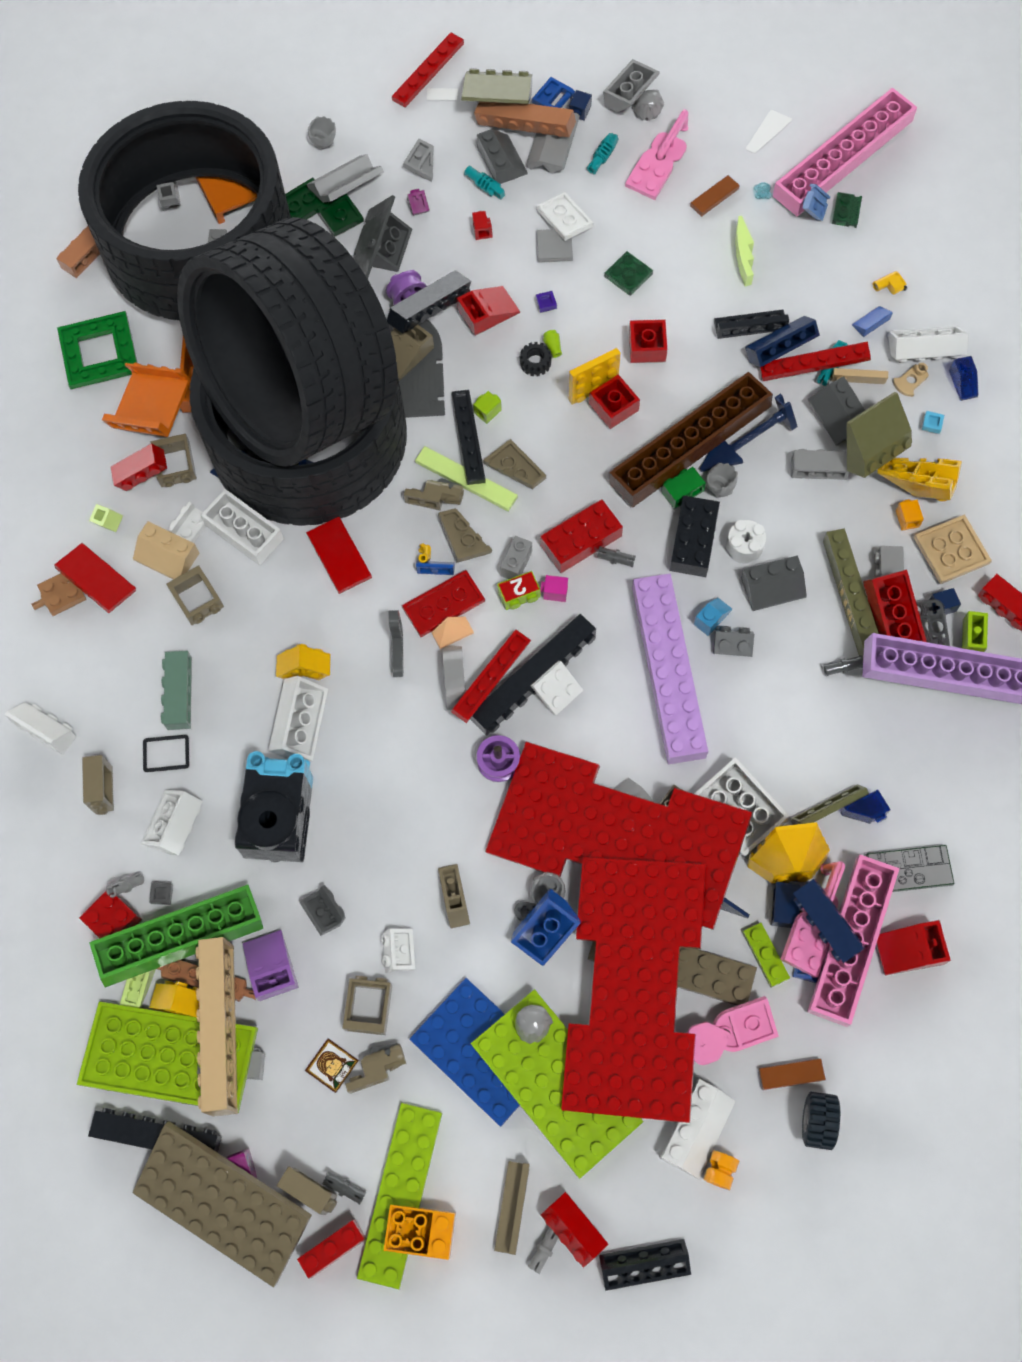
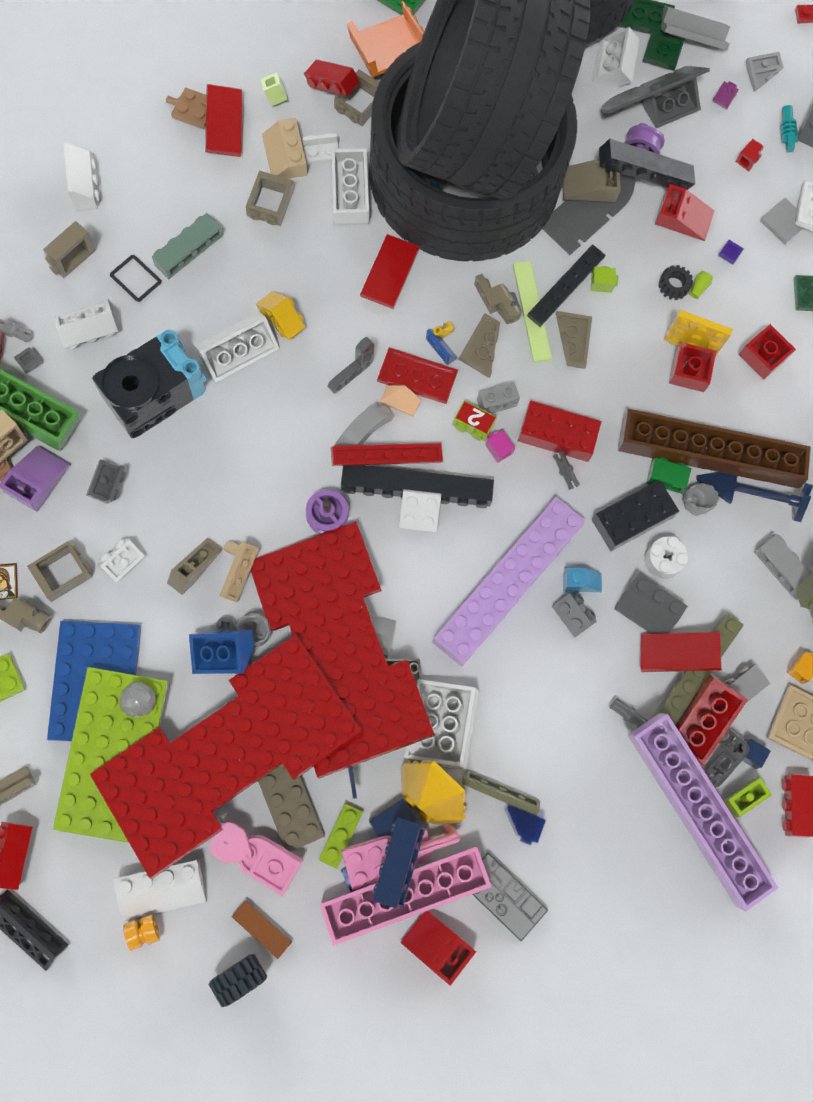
camera: 35 degrees right, 5 degrees up
none -> tan piece [219,541,259,602]
none -> red tile [641,632,722,672]

